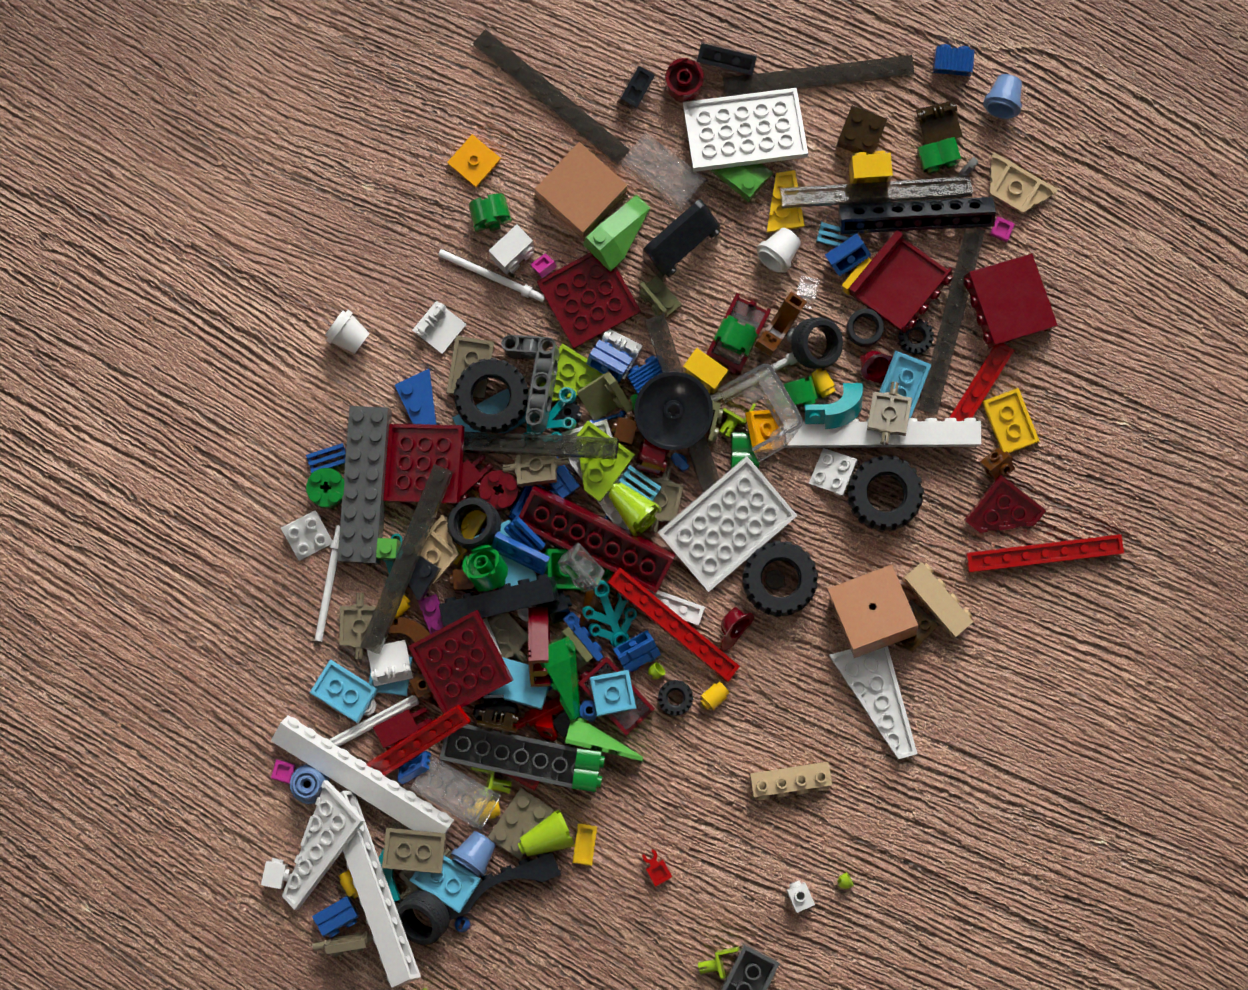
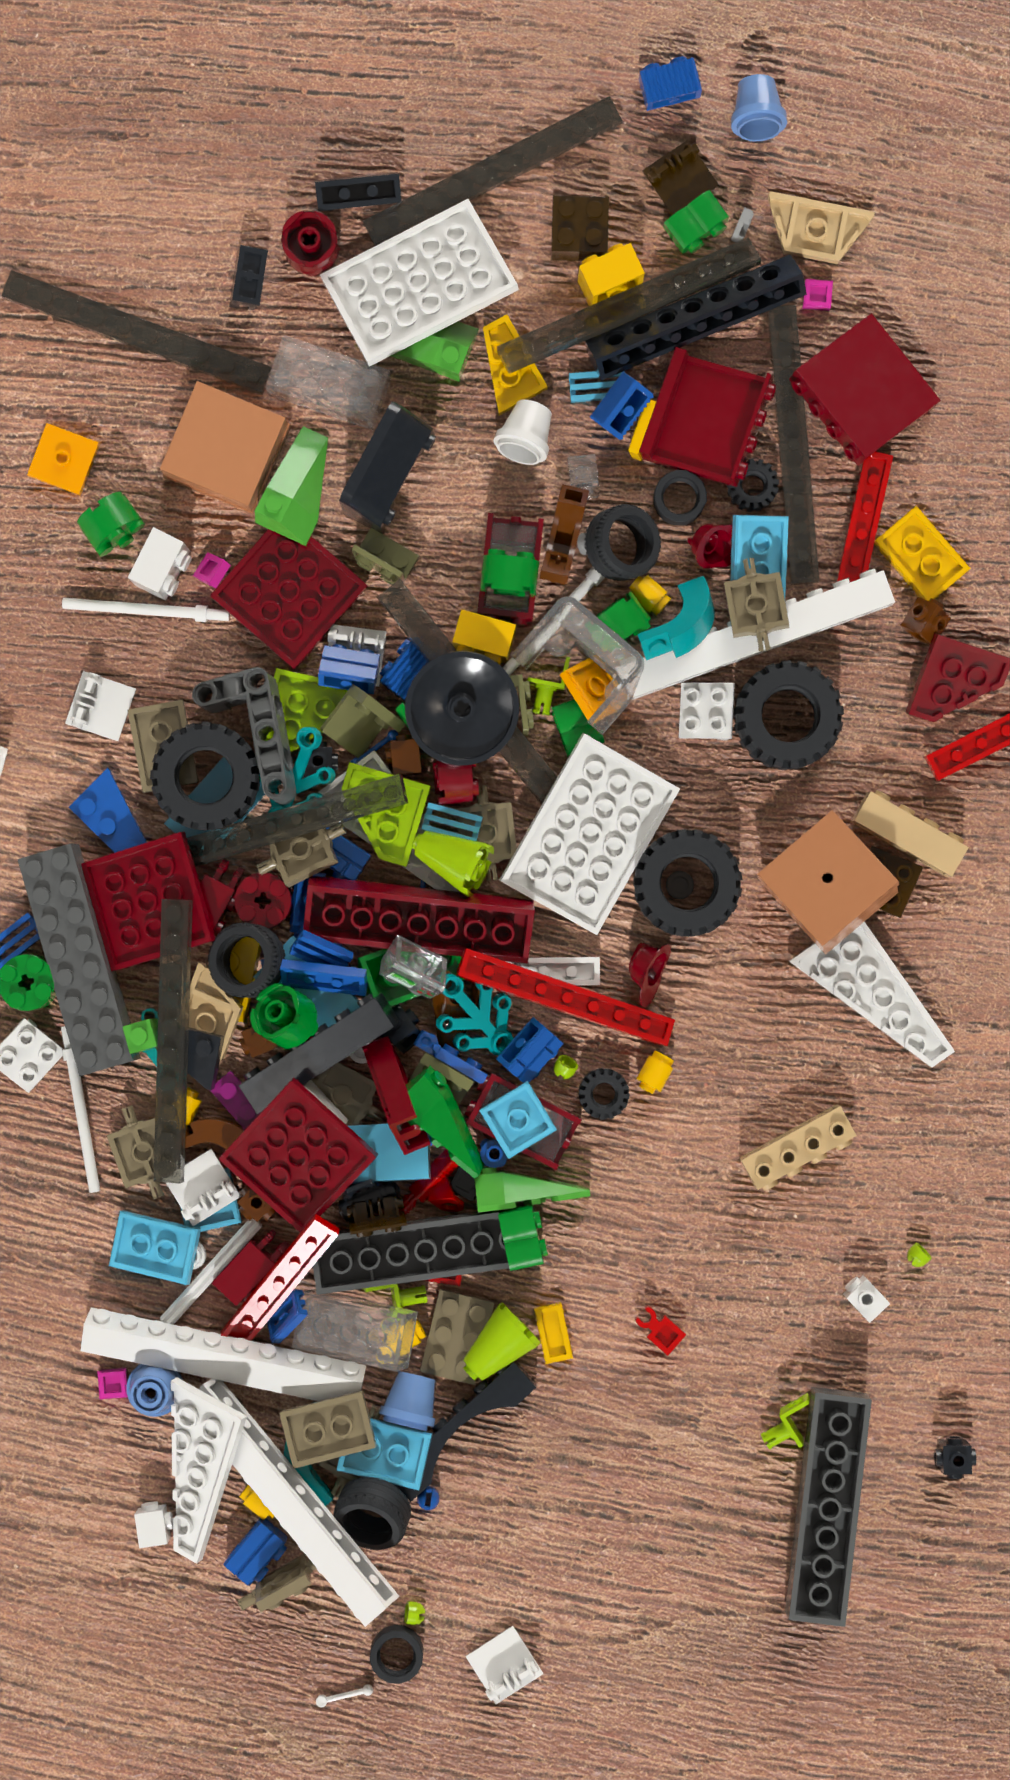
camera: 25 degrees left, 5 degrees up
blue tile [671,452,689,472] -> none

